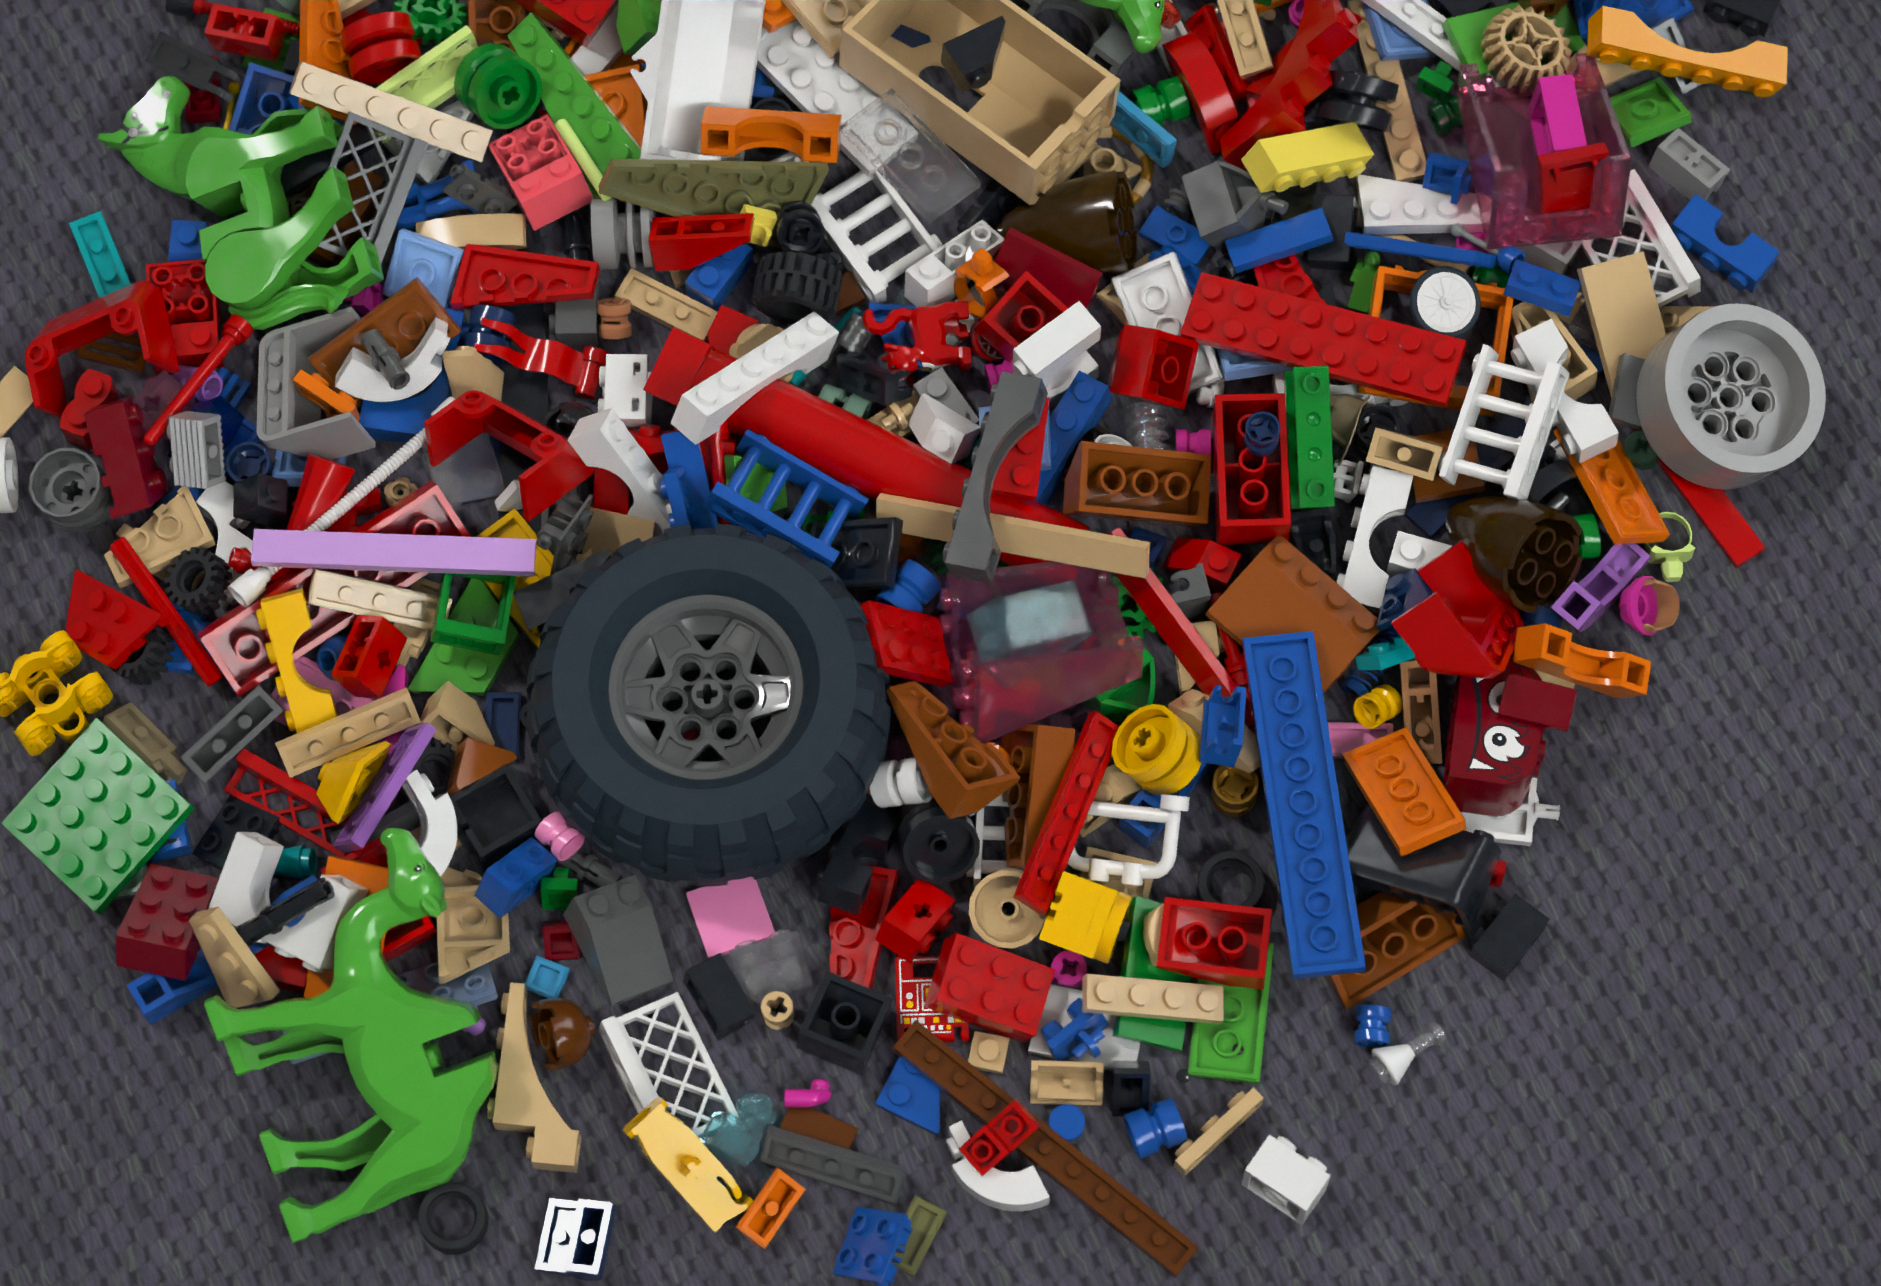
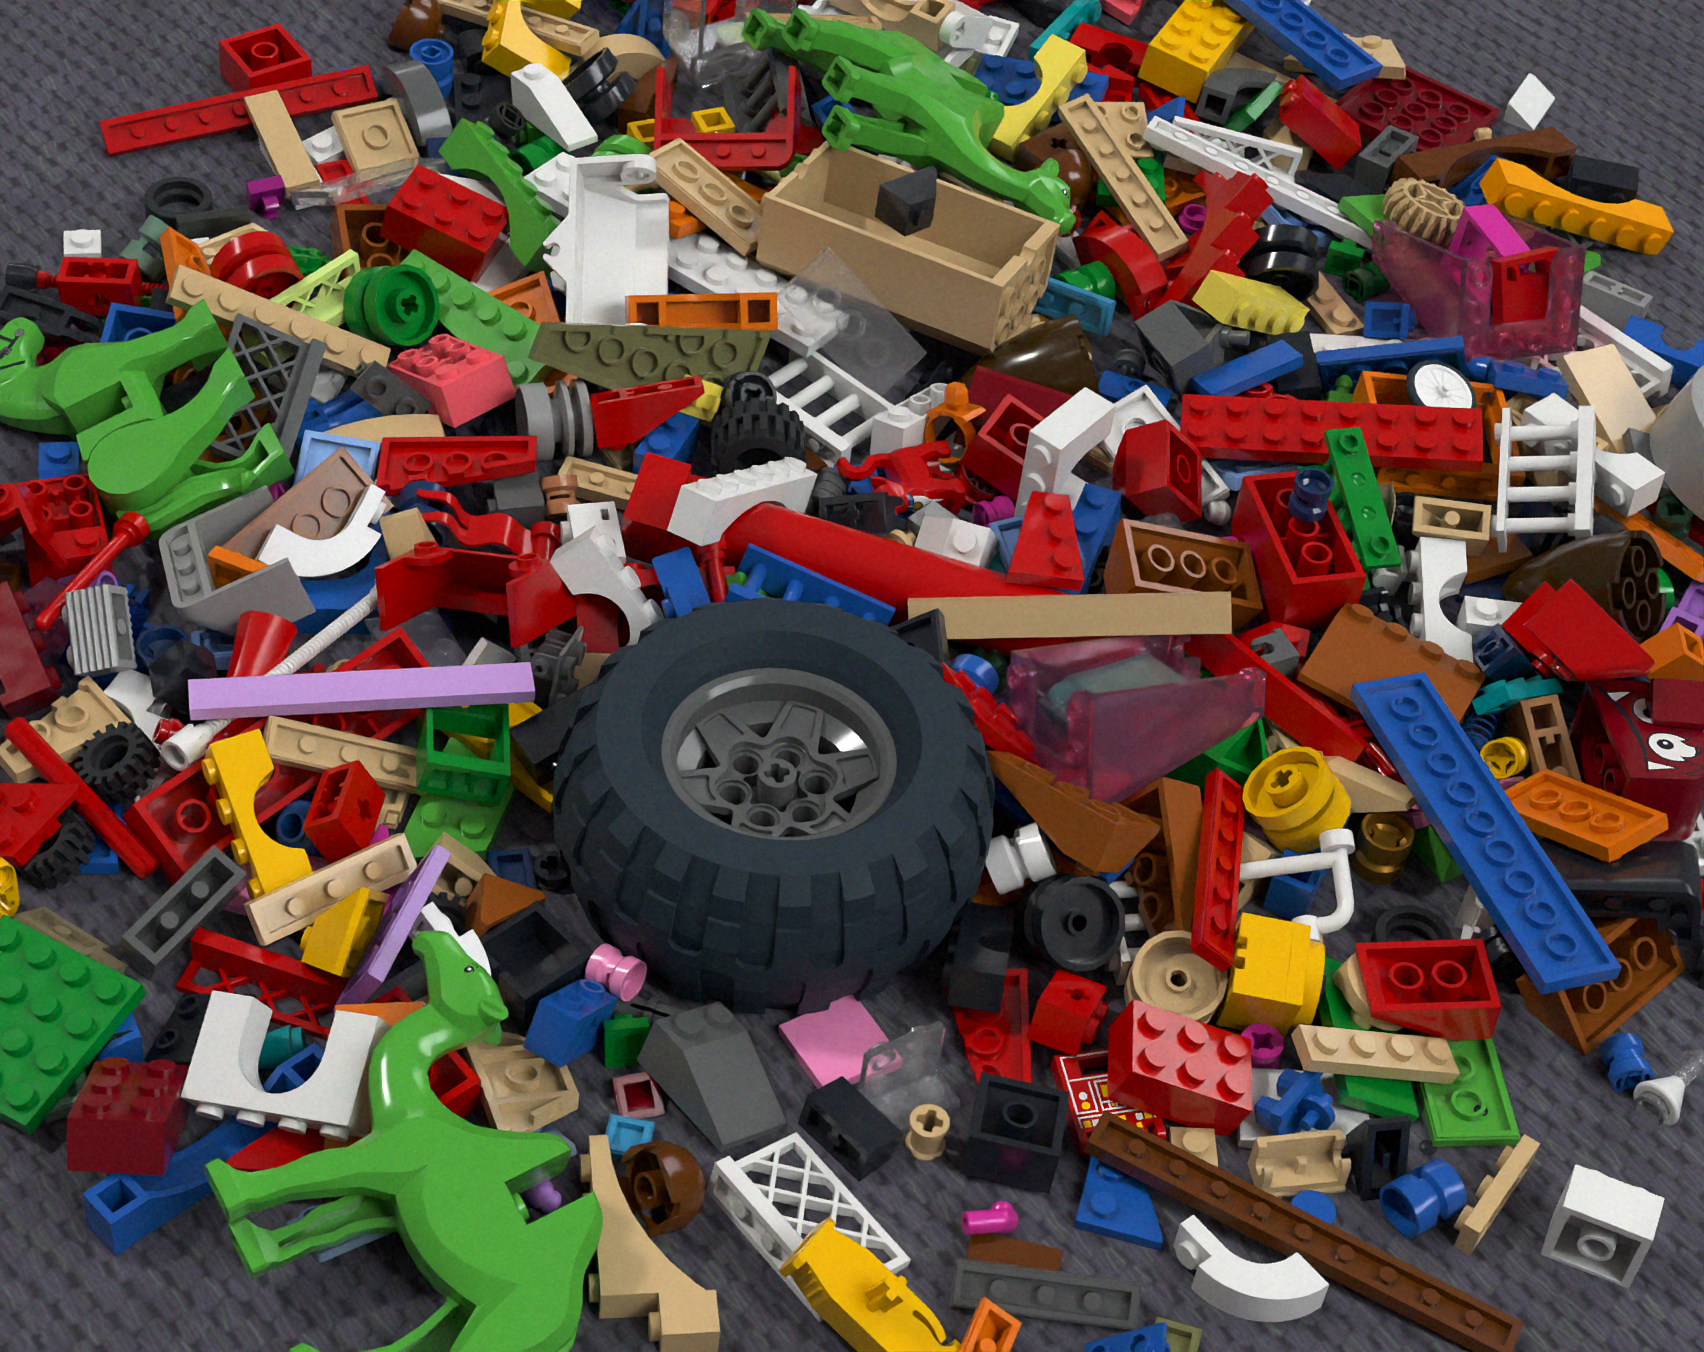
camera: 20 degrees left, 25 degrees down
tan wing [189,906,280,1008] -> none
black pin [236,878,335,946] -> none
dark grey pin [361,329,410,390] -> none
yellowish green bar [555,119,612,201] -> none
clear light blue brick [700,1093,776,1166] -> none
dark grey arch [943,371,1048,584] -> none
red slope [958,1099,1041,1176] -> none
blue hinge [1199,685,1246,768] -> none

